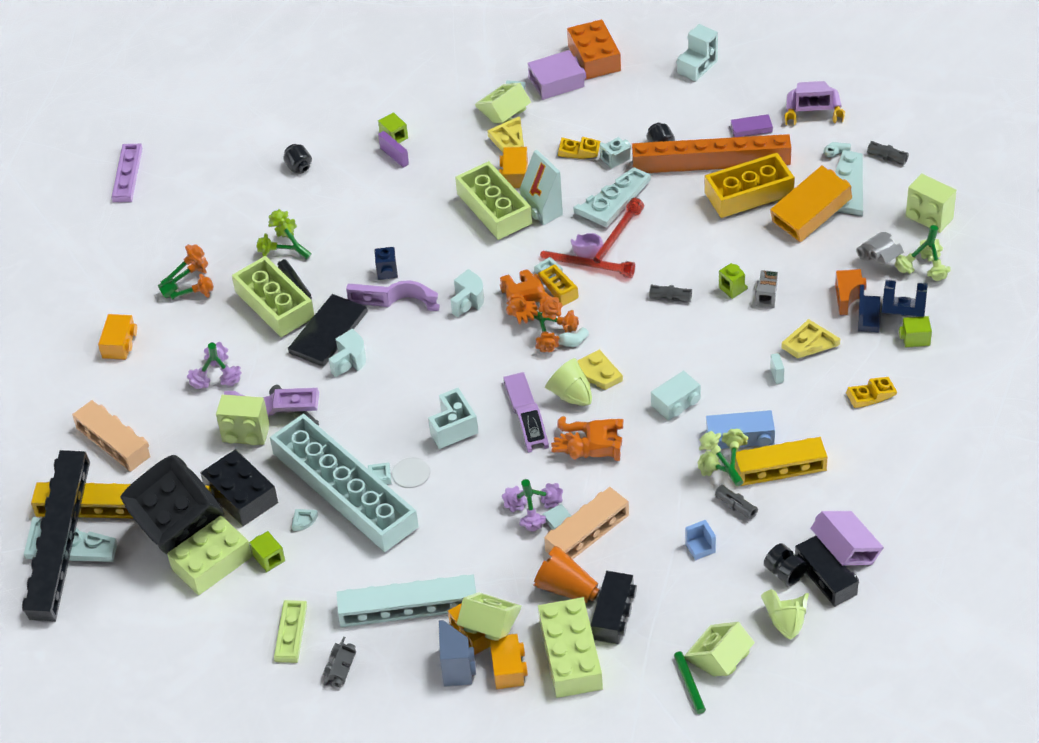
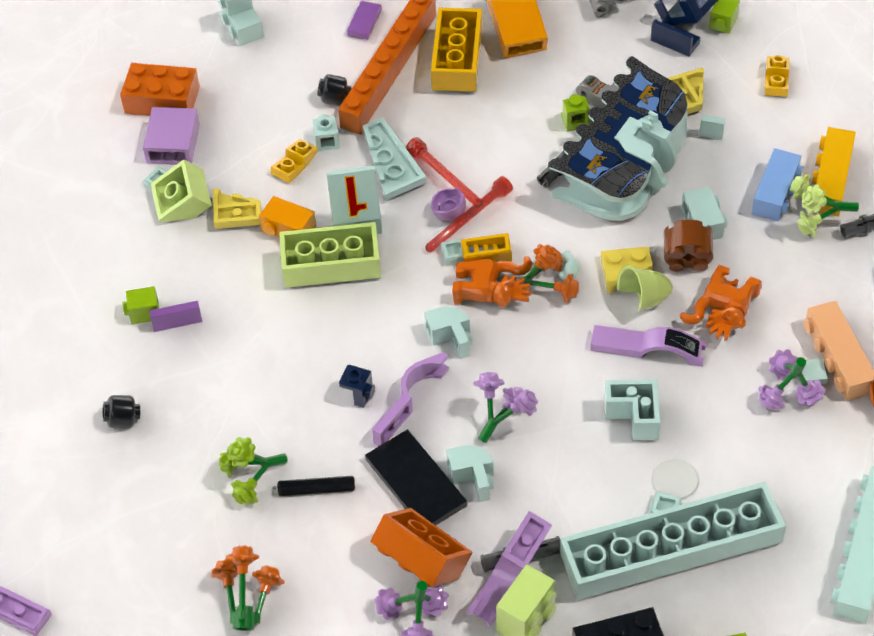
camera: 65 degrees left, 5 degrees up
yellowish green brick [232,256,314,337] -> none
light aqua tile [292,509,318,531] -> none
orange arch [835,269,867,315] -> none
none -> orange brick [370,508,473,587]
none -> lavender plant [474,372,538,443]
none -> animal [549,56,688,221]
none -> dark orange brick [663,219,713,272]

